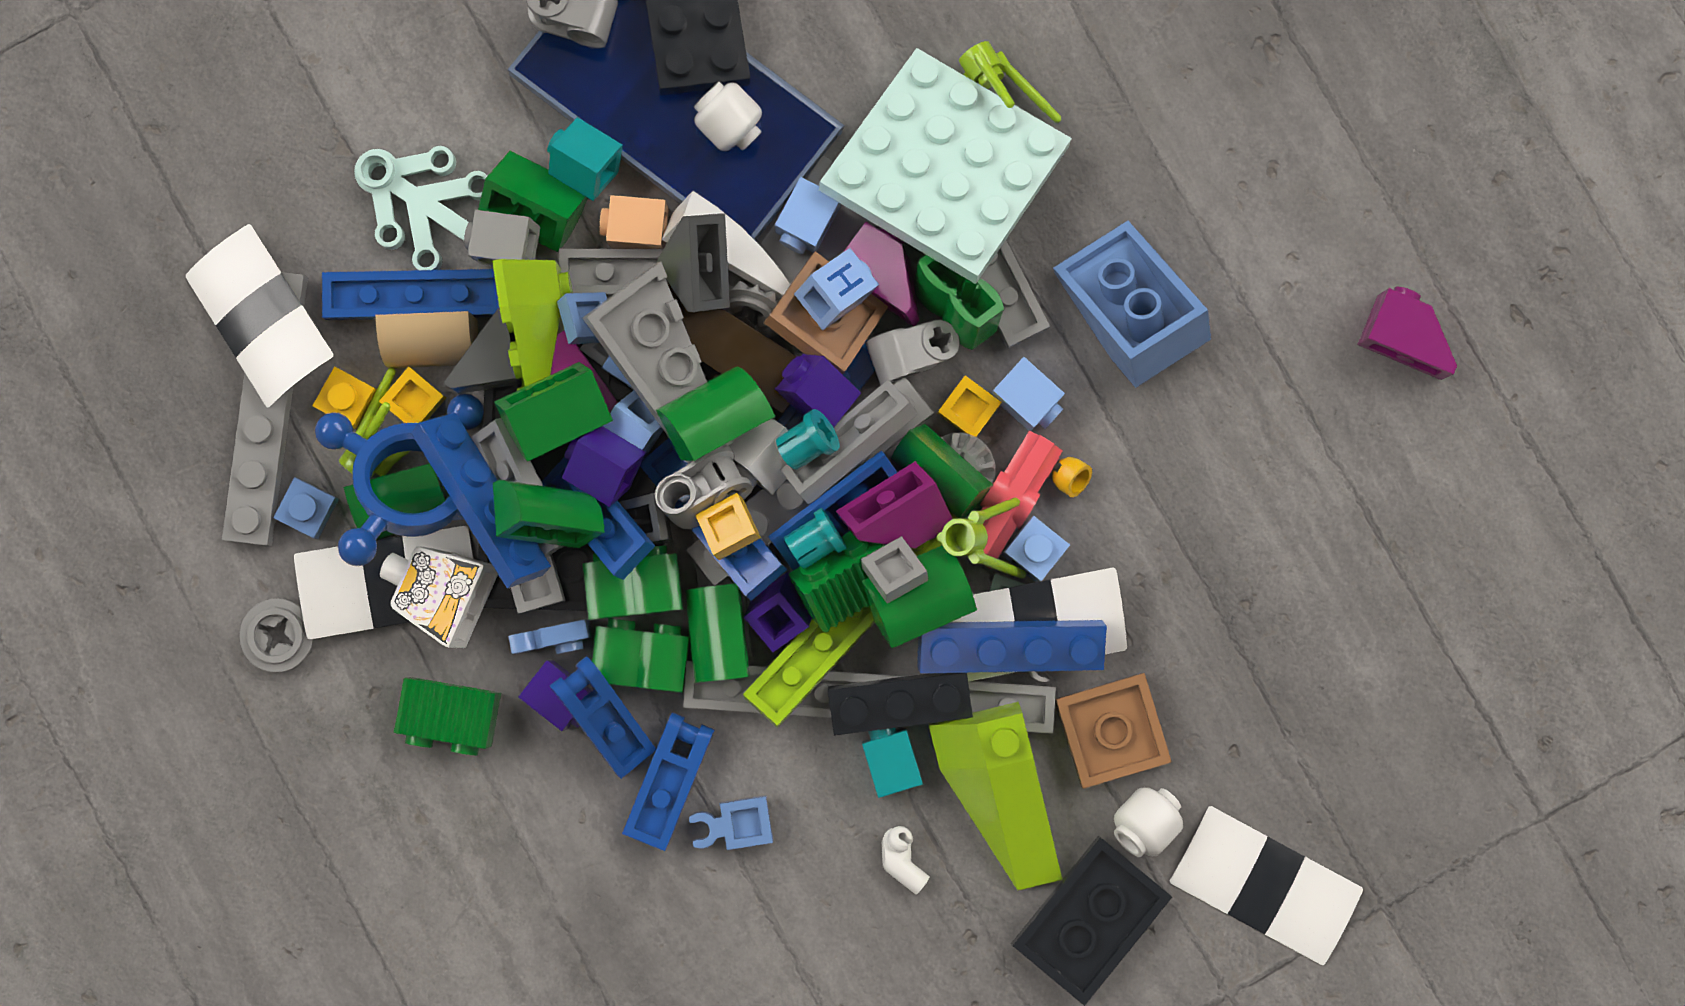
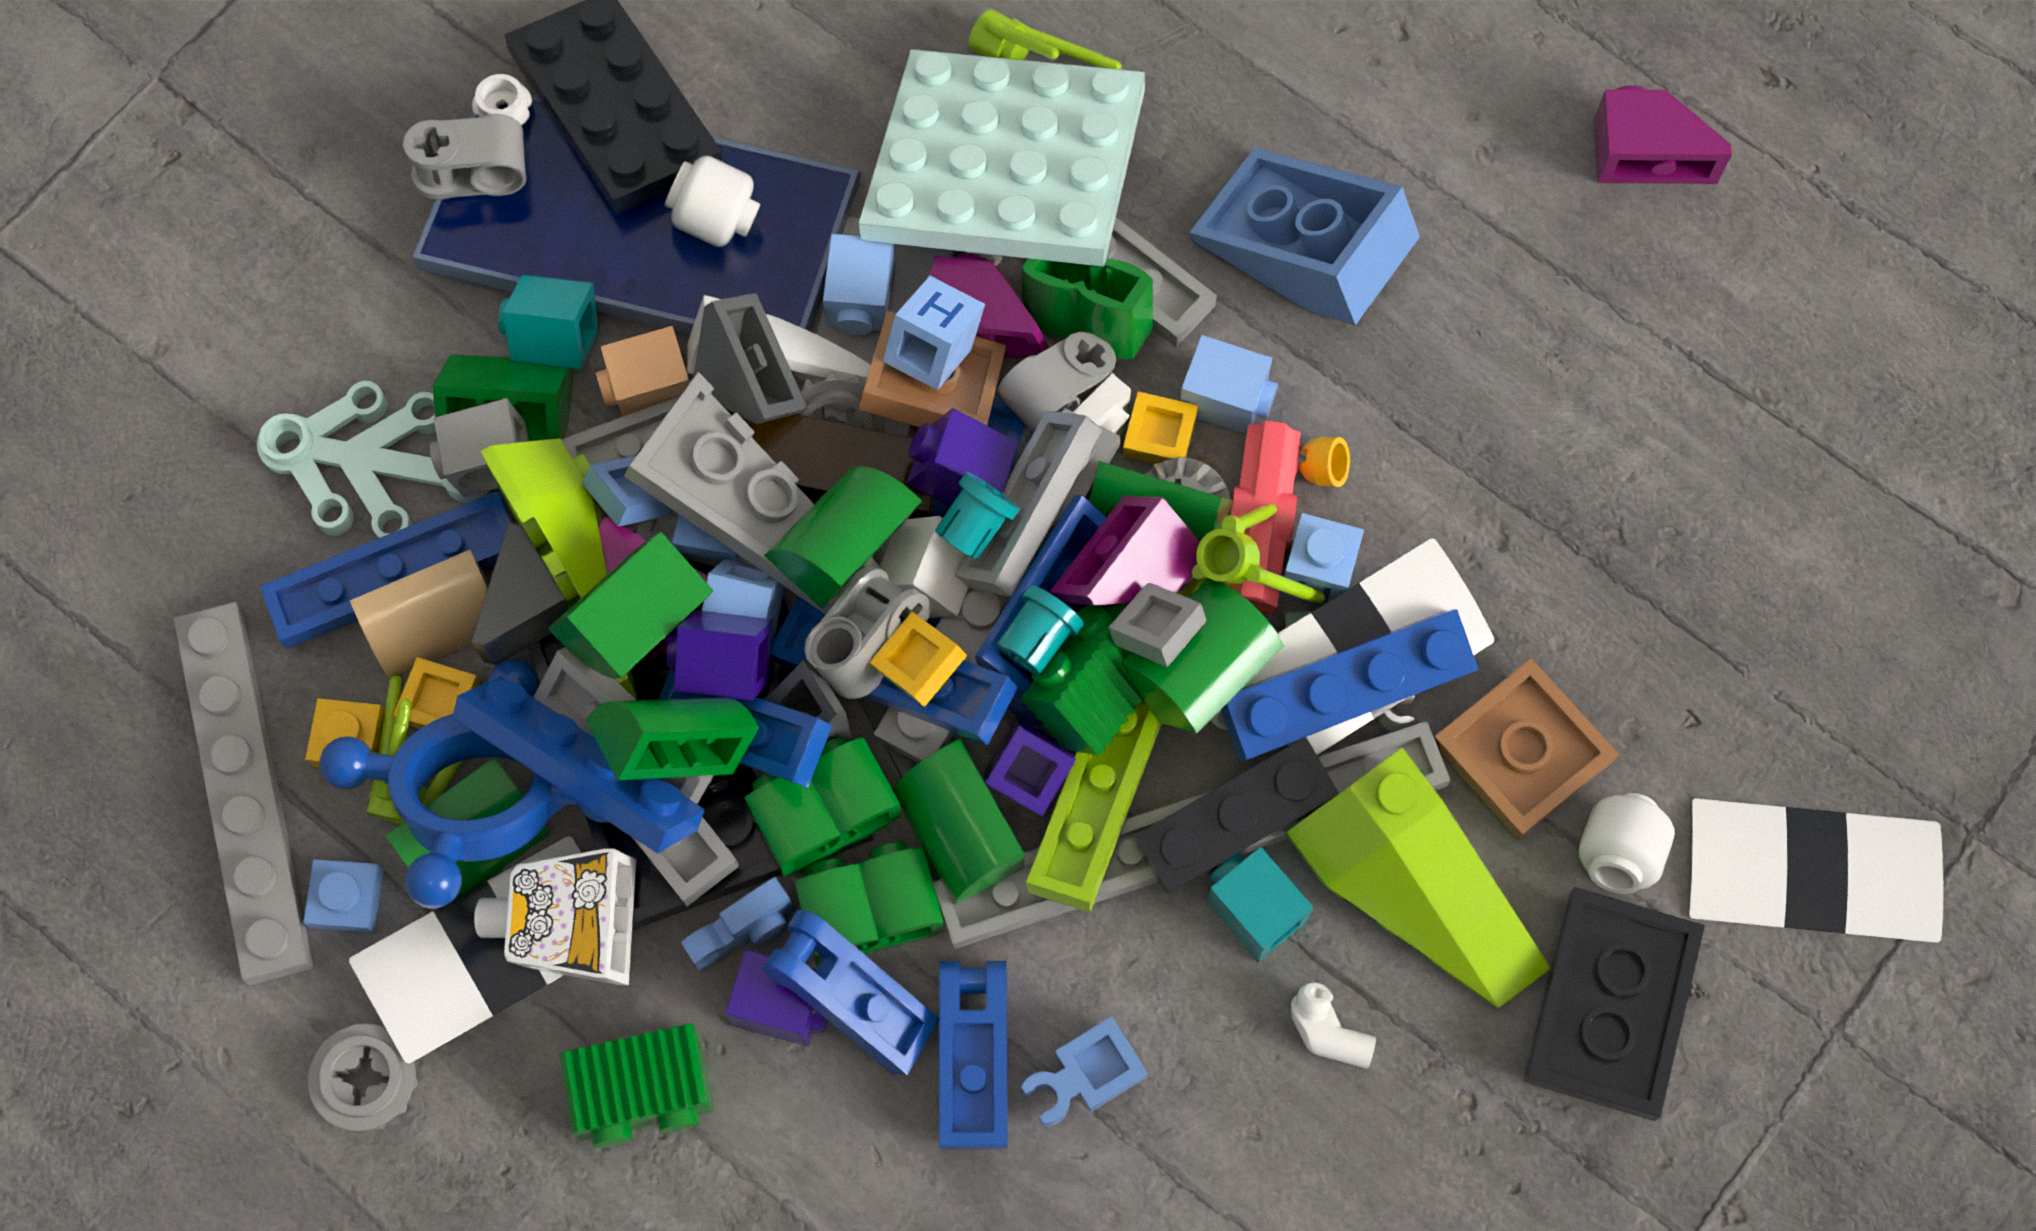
camera: 20 degrees left, 15 degrees down
white sticker [186,224,334,408] -> none
none -> white plate [1074,373,1131,435]

